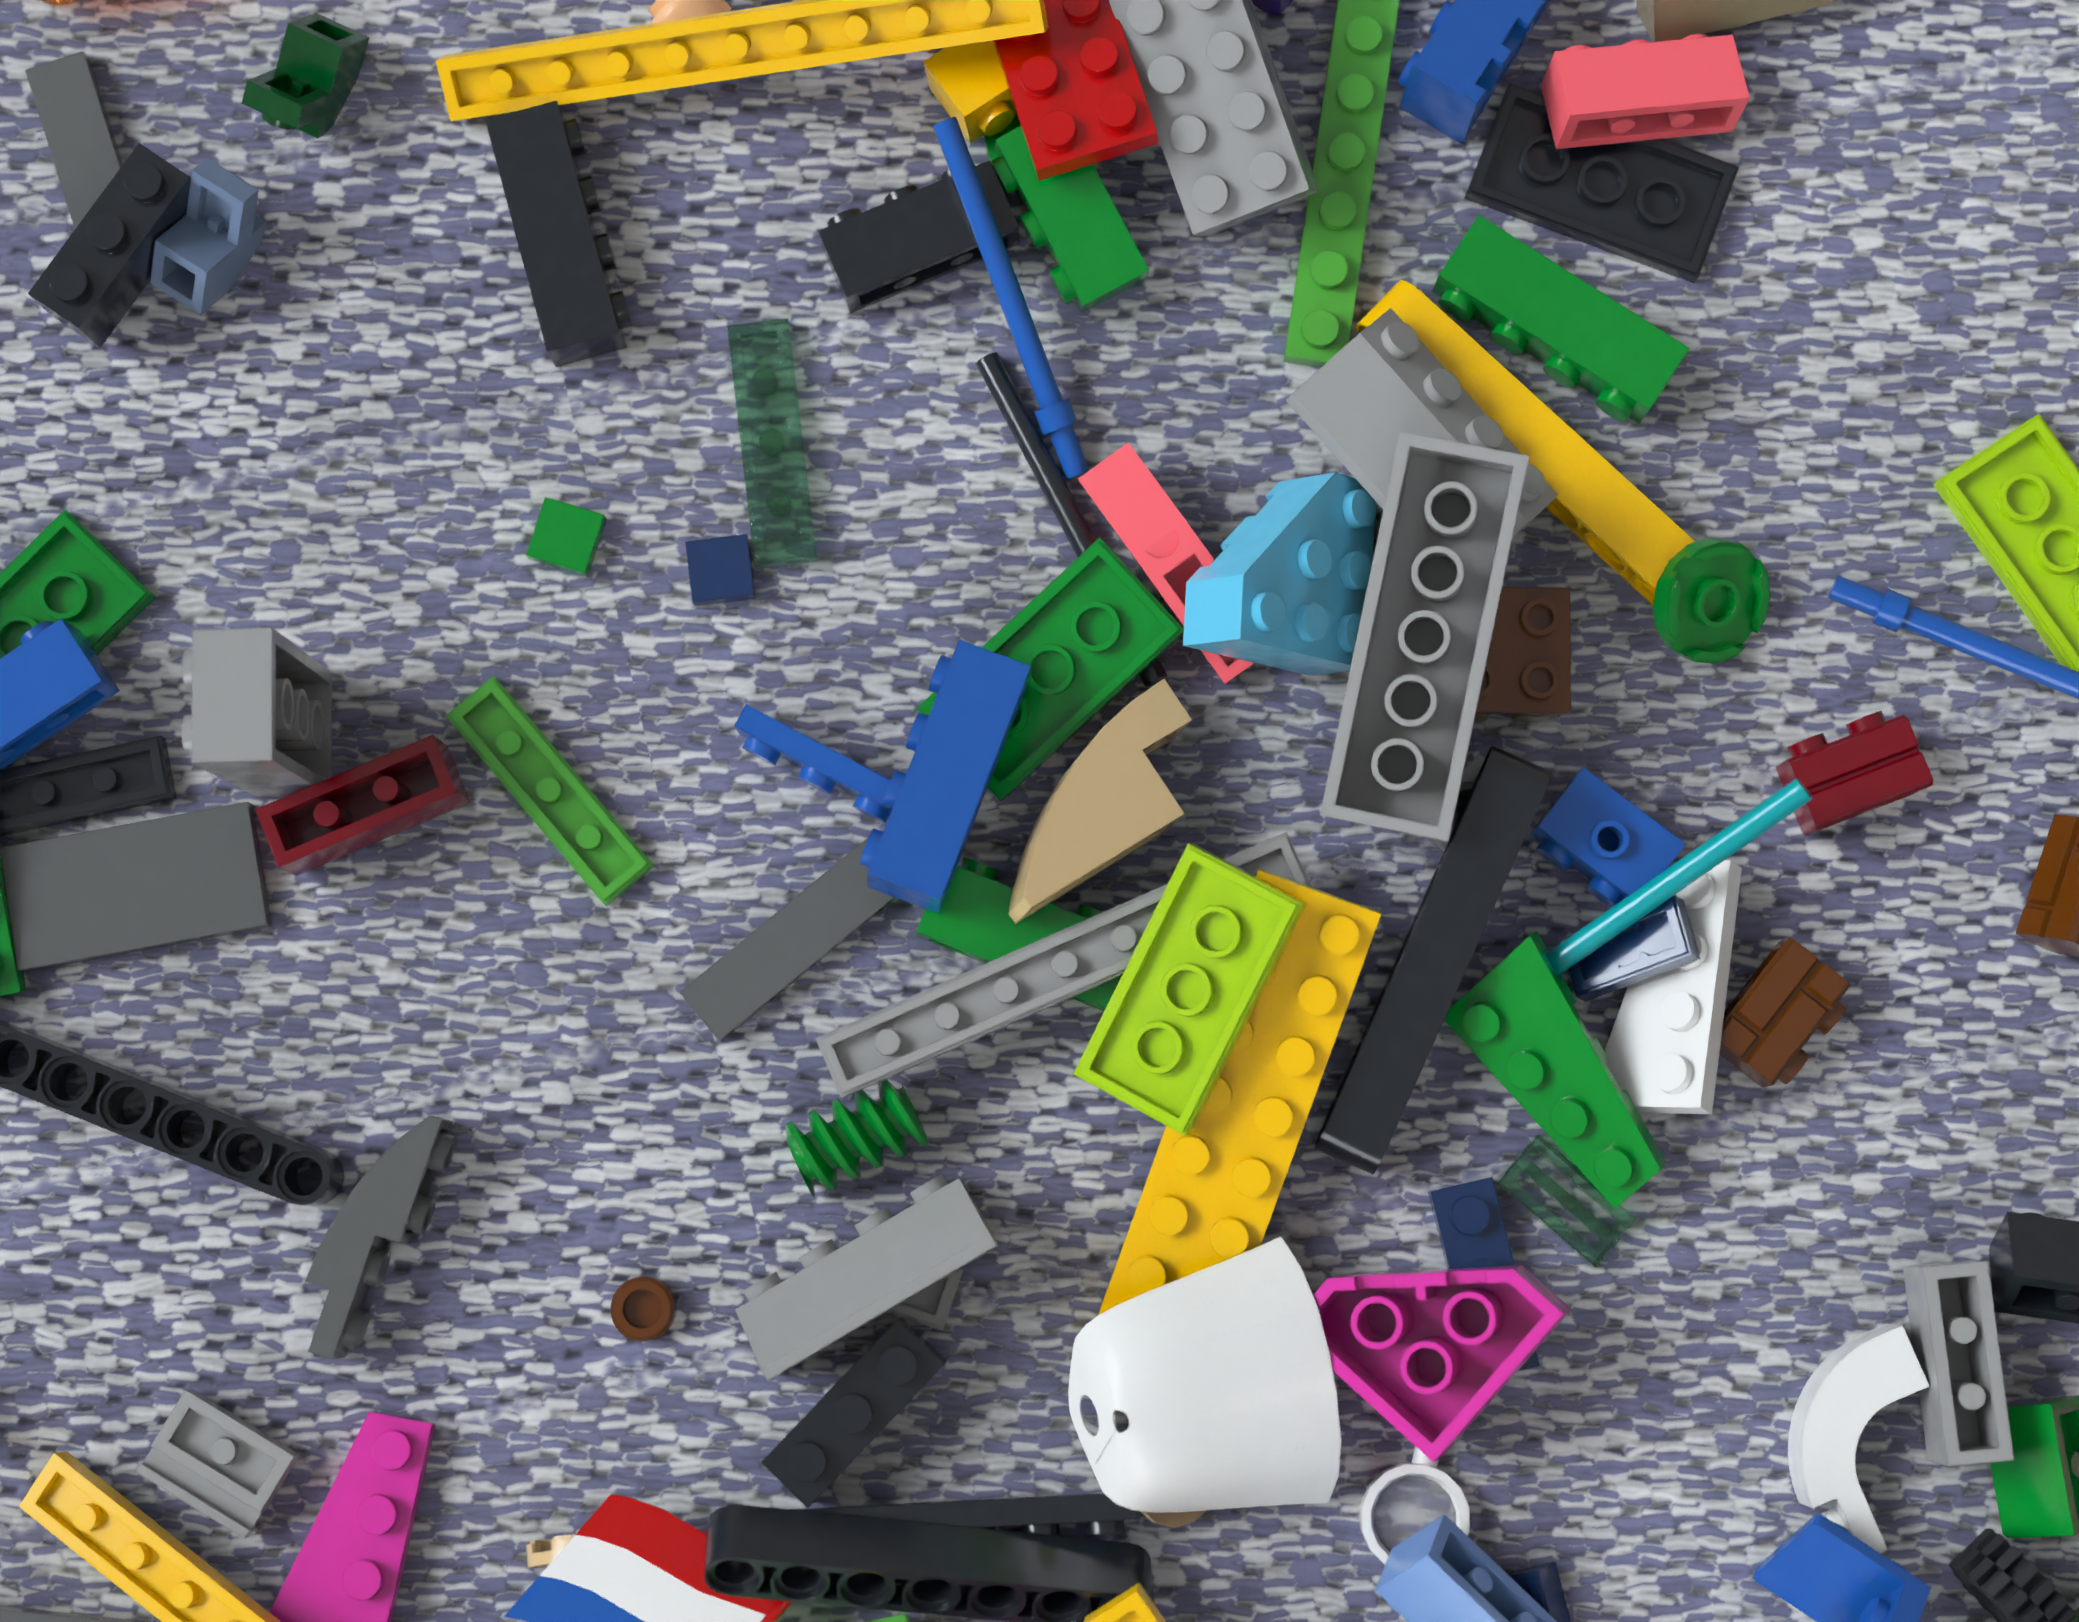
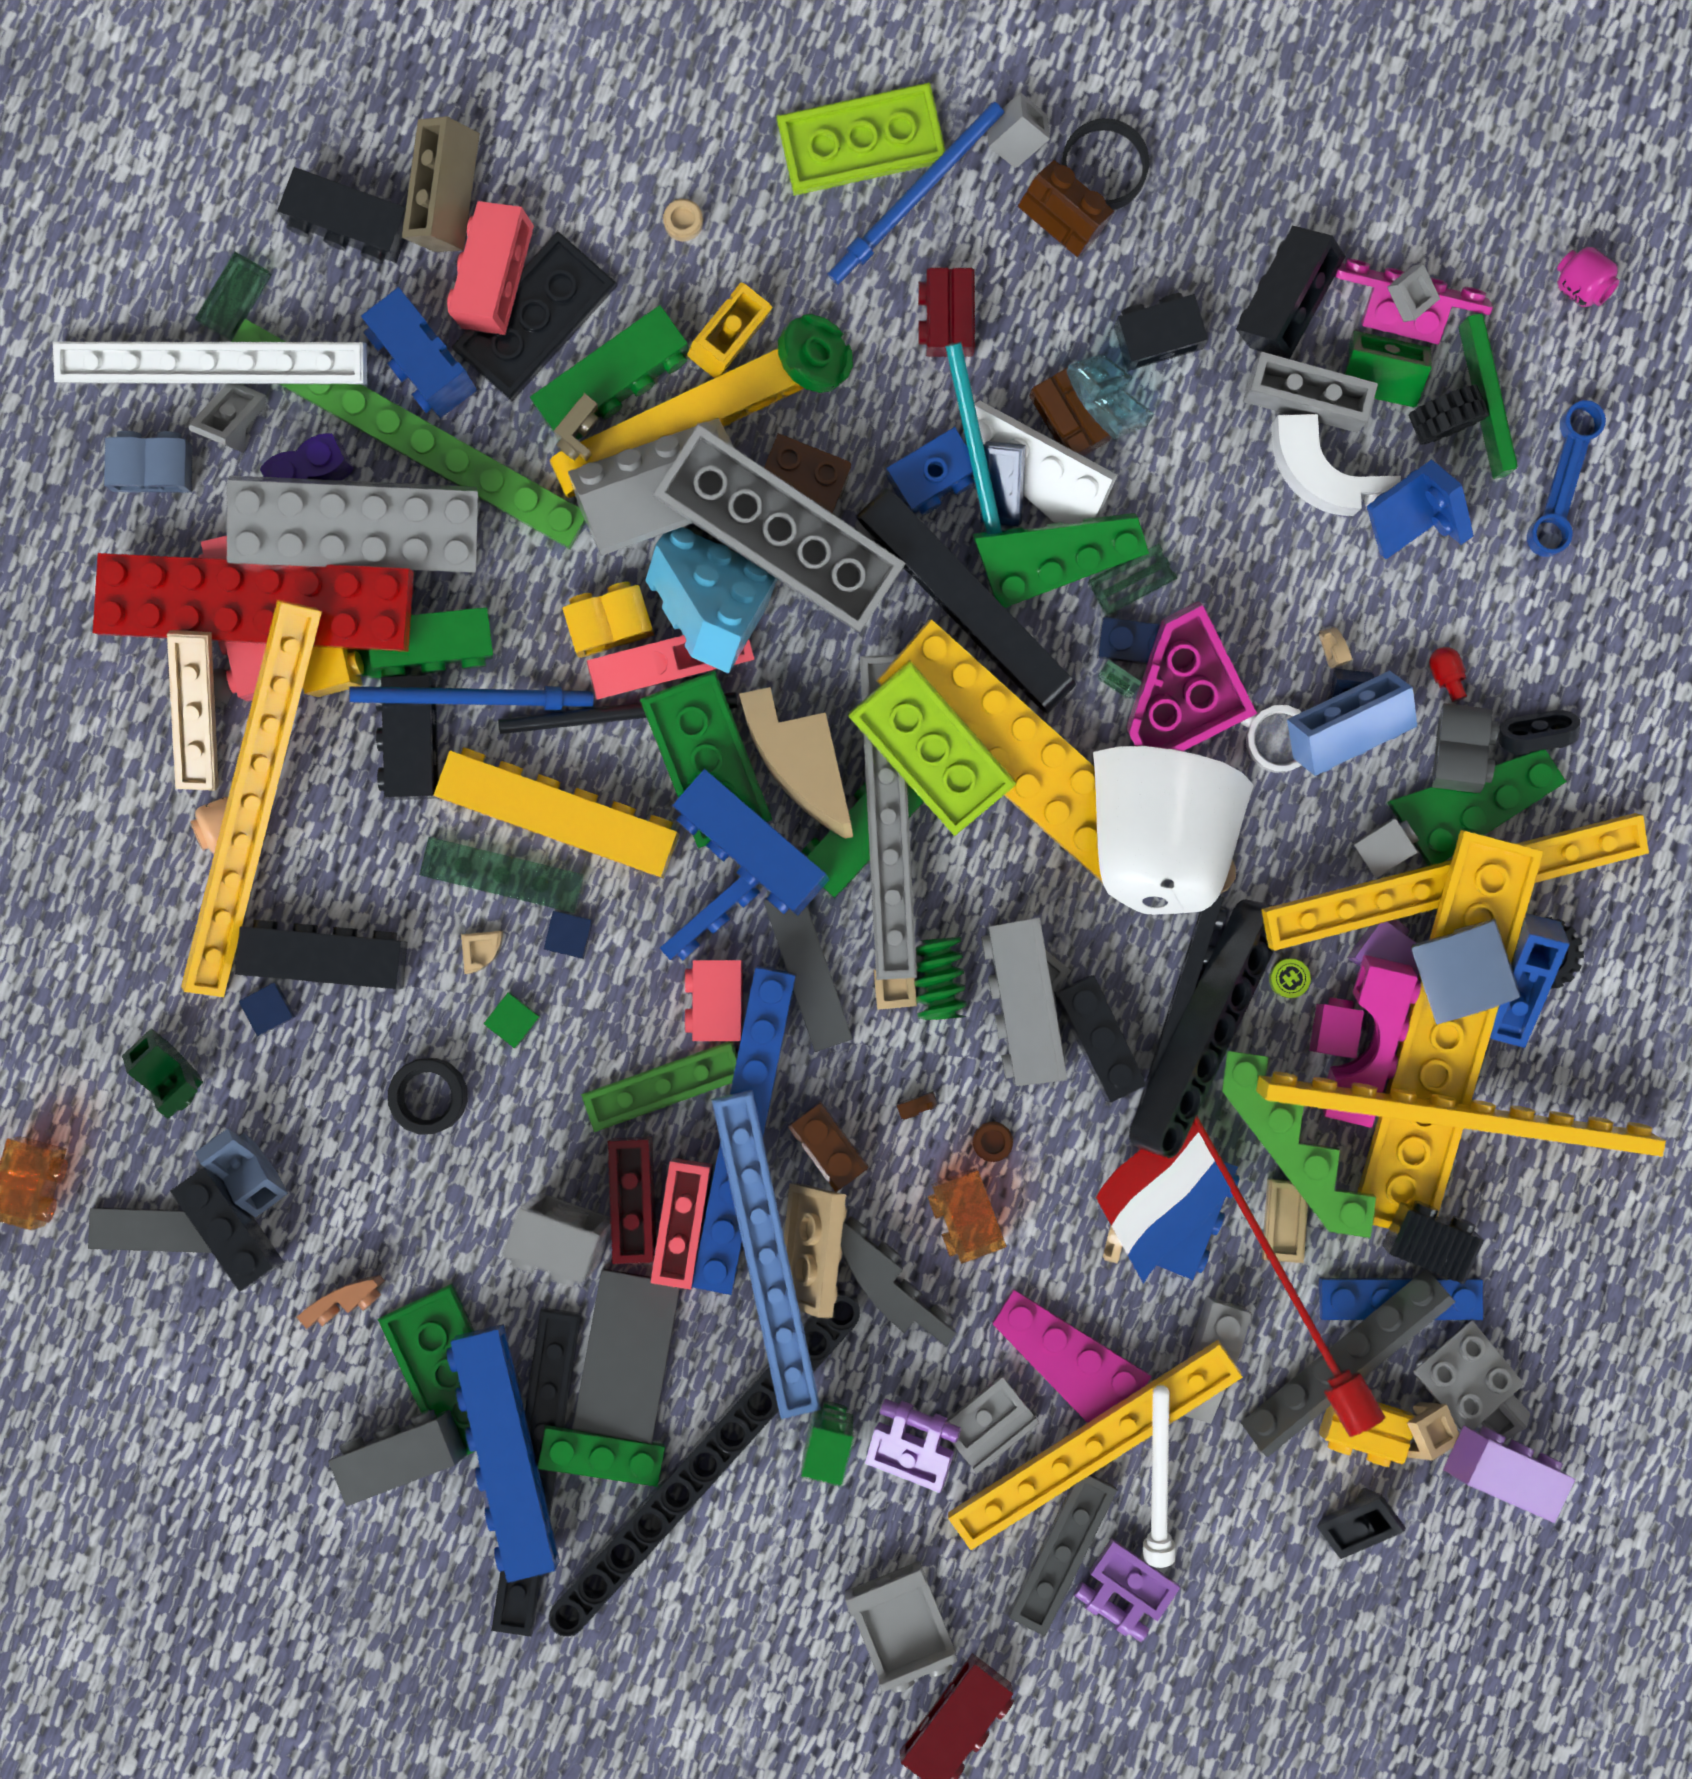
camera: 75 degrees left, 5 degrees up
none -> dark blue tile [239,982,296,1036]
none -> nougat slope [296,1275,385,1329]
none -> black tyre [388,1058,468,1135]
none -> yellow brick [433,747,680,879]
none -> tan tile [461,931,503,974]
none -> dark tan bracket [554,393,599,461]
none -> yellow brick [562,581,654,658]
none -> coral brick [650,1158,713,1290]
none -> tan tile [663,199,703,242]
none -> coral brick [685,960,743,1041]
none -> yellow brick [687,282,773,378]
none -> blue brick [692,965,797,1295]
none -> medium blue tile [711,1090,821,1419]
none -> tan plate [784,1183,846,1318]
none -> reddish brown brick [788,1101,868,1192]
none -> green brick [801,1401,854,1487]
none -> plate [865,1399,961,1493]
none -> tan tile [874,970,917,1010]
none -> reddish brown tile [896,1091,938,1120]
none -> clear orange brick [927,1167,1007,1264]
none -> clear light blue slope [1066,354,1155,439]
none -> clear green tile [1097,660,1142,699]
none -> black brick [1114,293,1208,371]
none -> tan tile [1318,627,1353,669]

